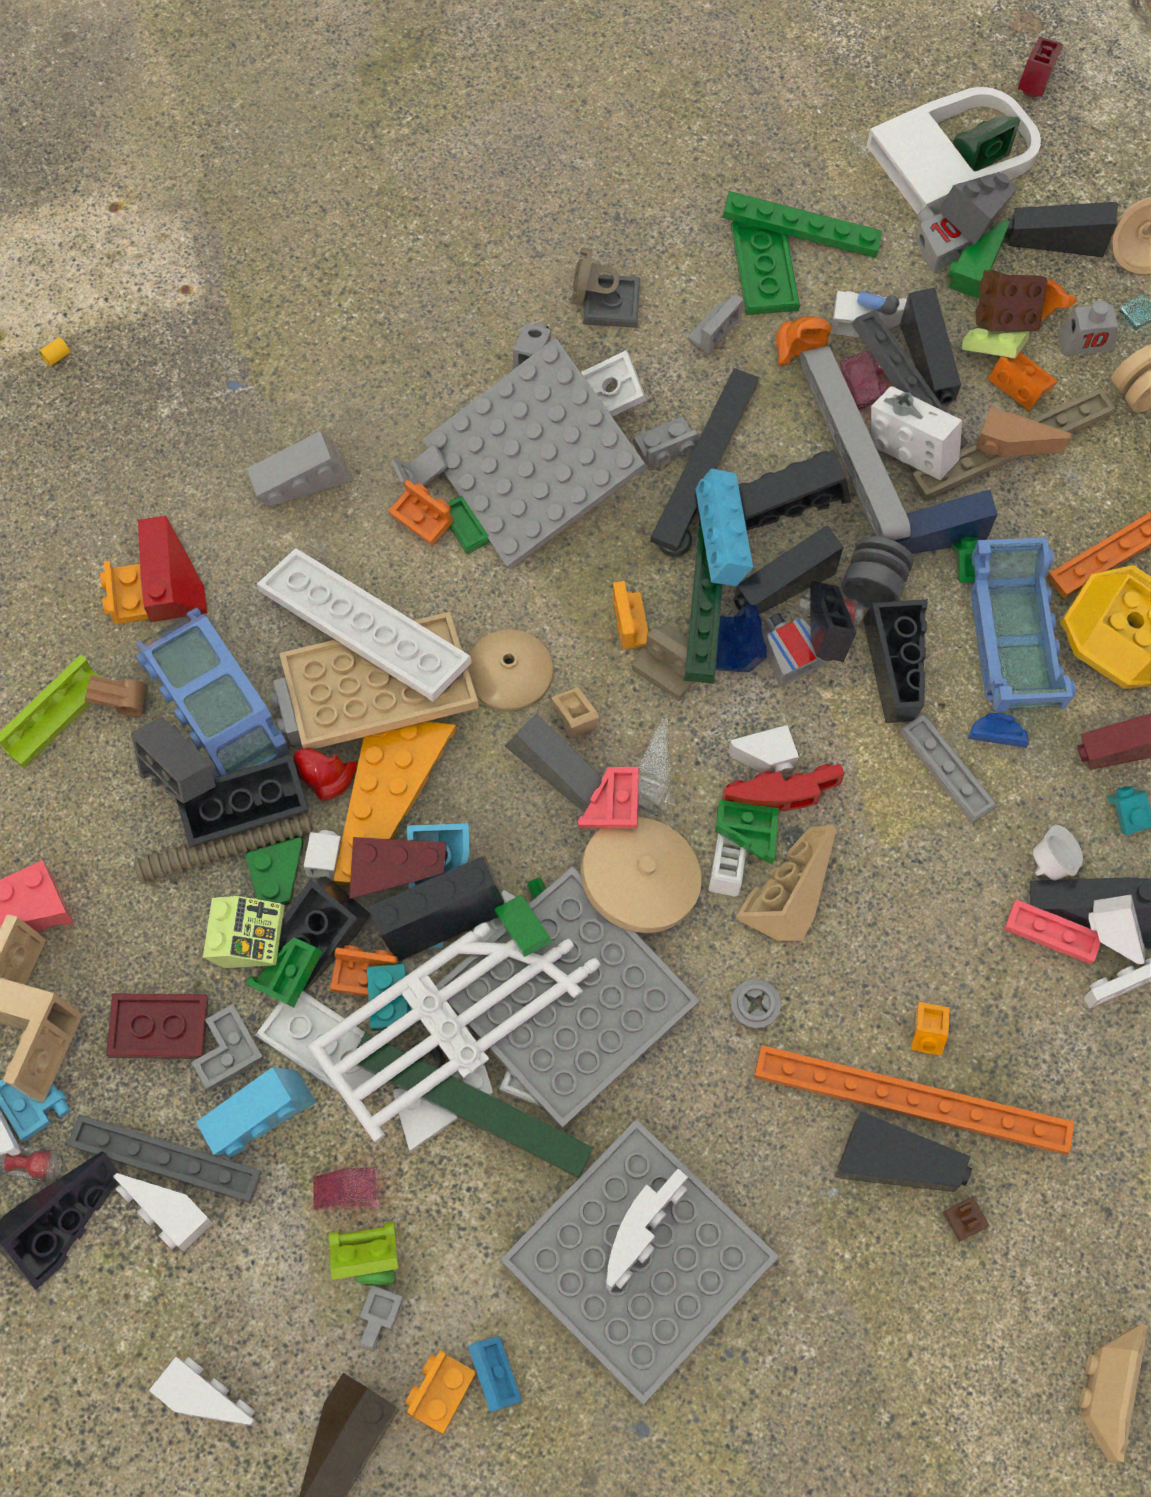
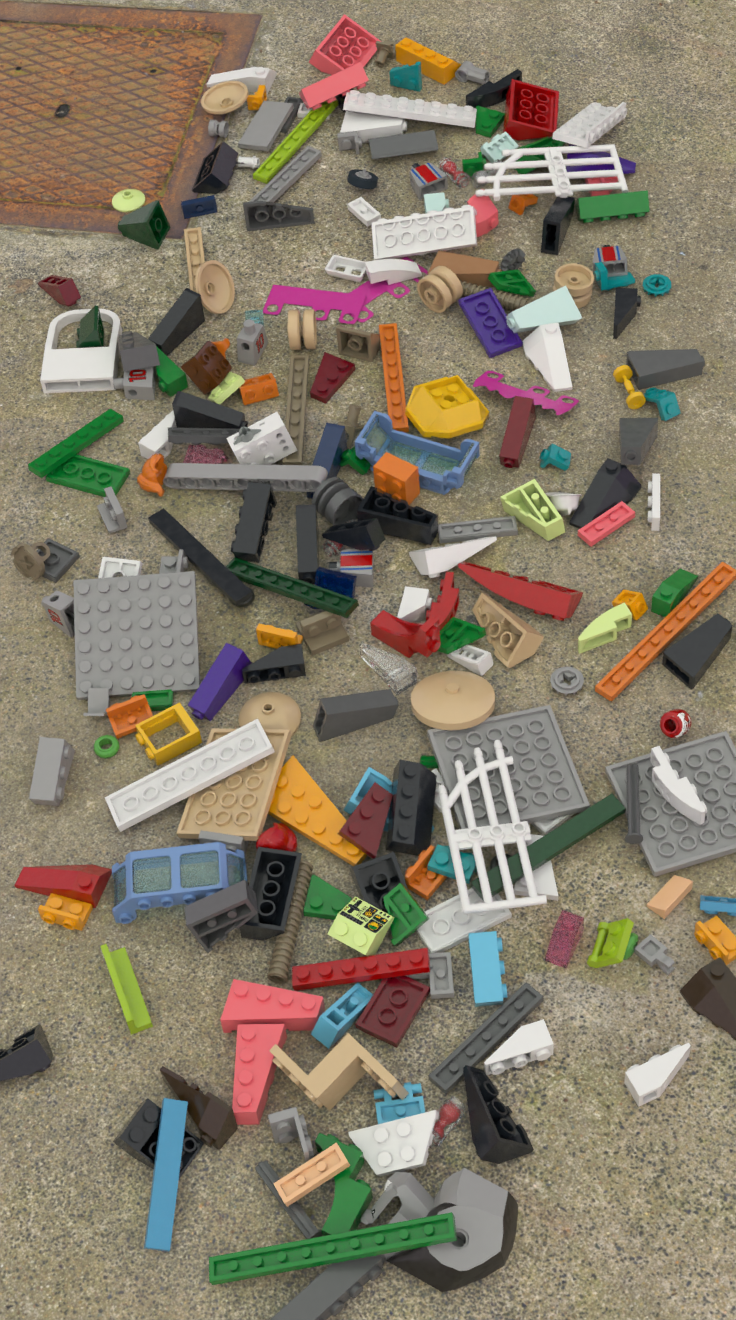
camera: 55 degrees left, 15 degrees down
medium nougat piece [85,675,148,717] -> none
white brick [304,830,342,880] -> none
green tile [494,894,552,957] -> none
tan slope [551,687,599,739] -> none
coral wing [578,767,640,829] -> none
medium azure brick [695,468,753,587] -> none
arm [857,291,900,315] -> none
blue tile [968,713,1029,748] -> none
medium nougat slope [975,407,1072,457] -> none
white slope [1089,894,1145,964] -> none
none -> bright green piece [94,735,120,759]
none -> yellow window [135,702,202,766]
none -> dark purple slope [188,643,252,721]
none -> coral wedge [220,979,325,1033]
none -> black slope [242,644,306,684]
none -> red plate [292,948,430,991]
none -> dark red wing [310,352,356,404]
none -> medium azure slope [311,982,373,1049]
none -> dark tan bracket [338,404,364,448]
none -> red arch [370,610,441,658]
none -> orange brick [373,452,420,505]
none -> white wedge [409,536,497,578]
none -> red wedge [458,562,583,621]
none -> yellowish green wedge [500,479,565,541]
none -> yellowish green slope [578,602,632,654]
none -> dark grey axle [625,763,643,844]
none -> light nougat slope [646,875,693,919]
none -> green slope [651,568,698,617]
none -> red head [660,709,691,738]

